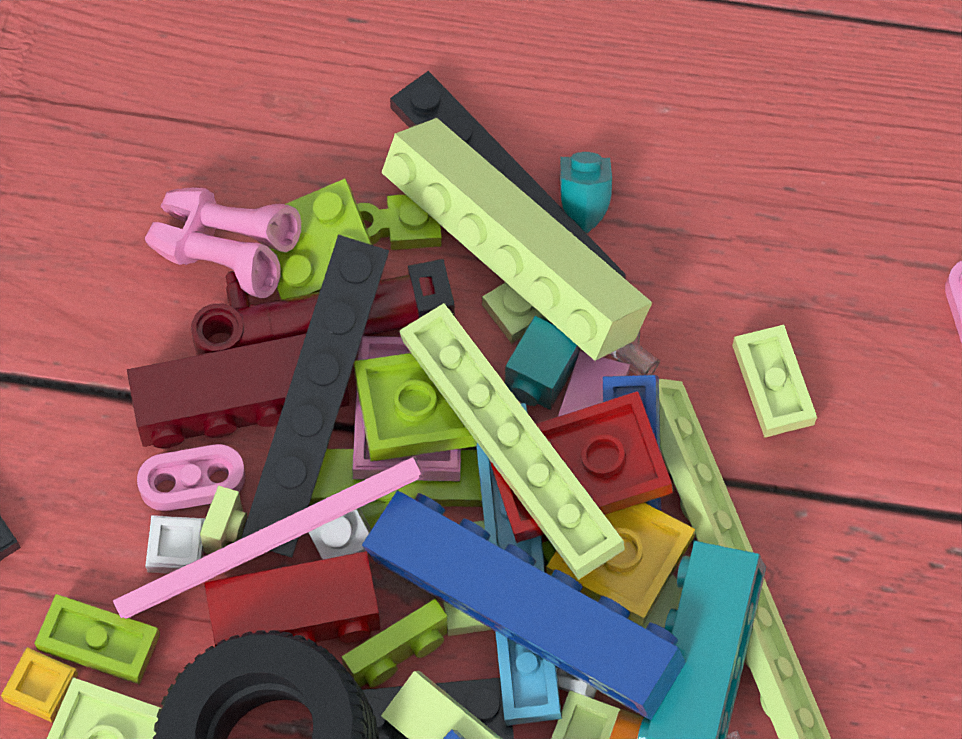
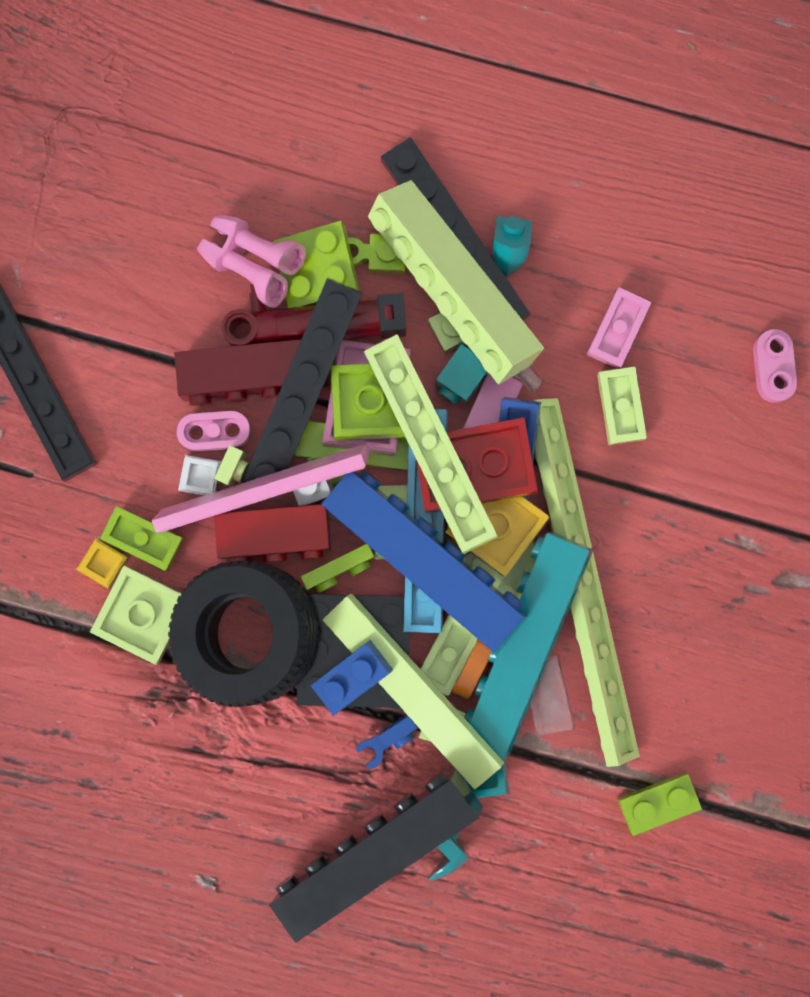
camera: 10 degrees right, 20 degrees up
none -> bright pink plate [586,287,652,369]

